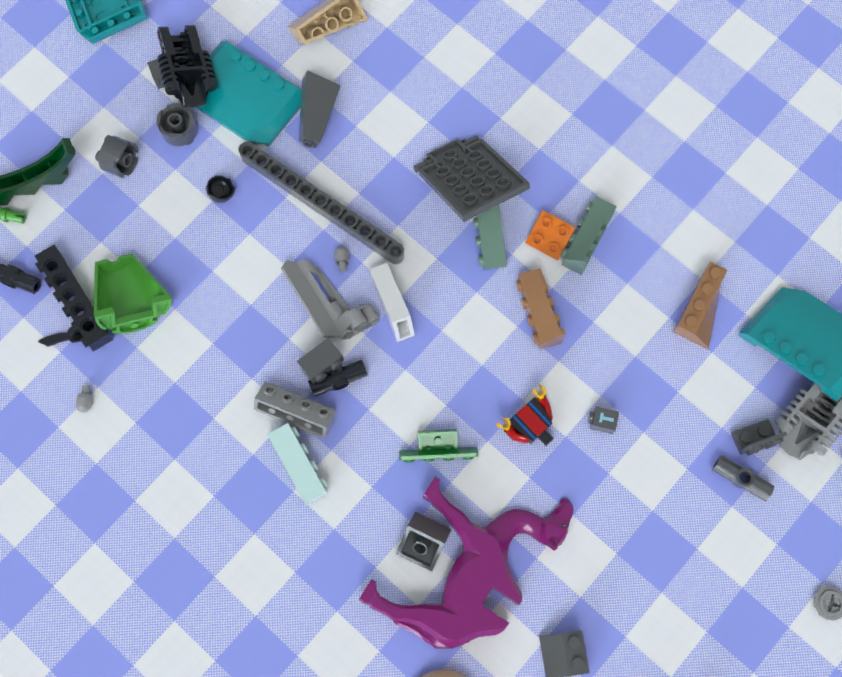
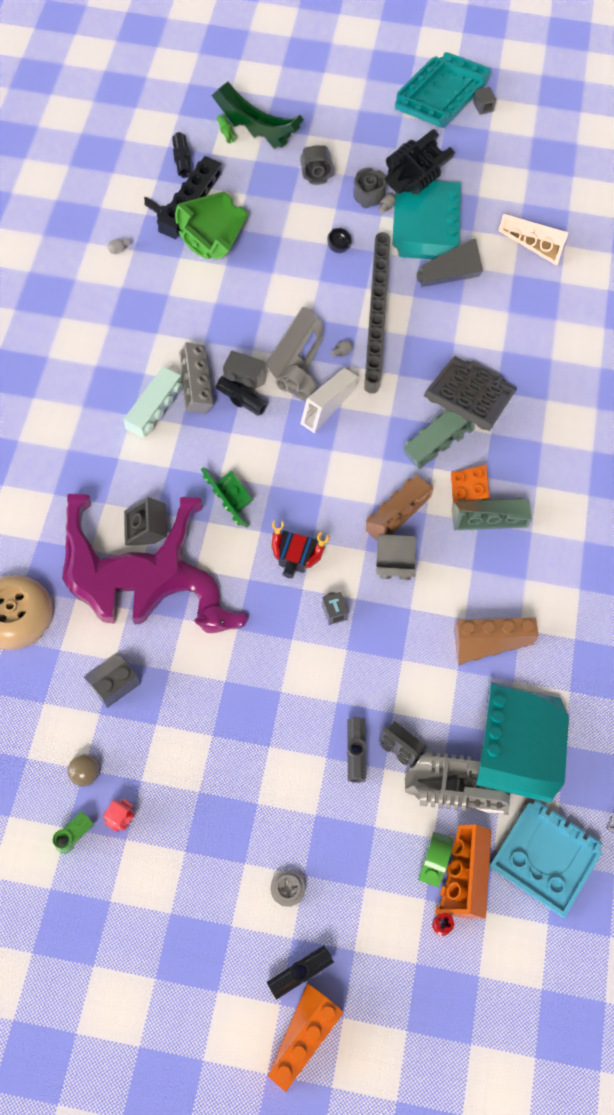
camera: 55 degrees right, 10 degrees down
none -> bracket [376,534,416,580]
none -> light grey cylinder [378,193,396,214]

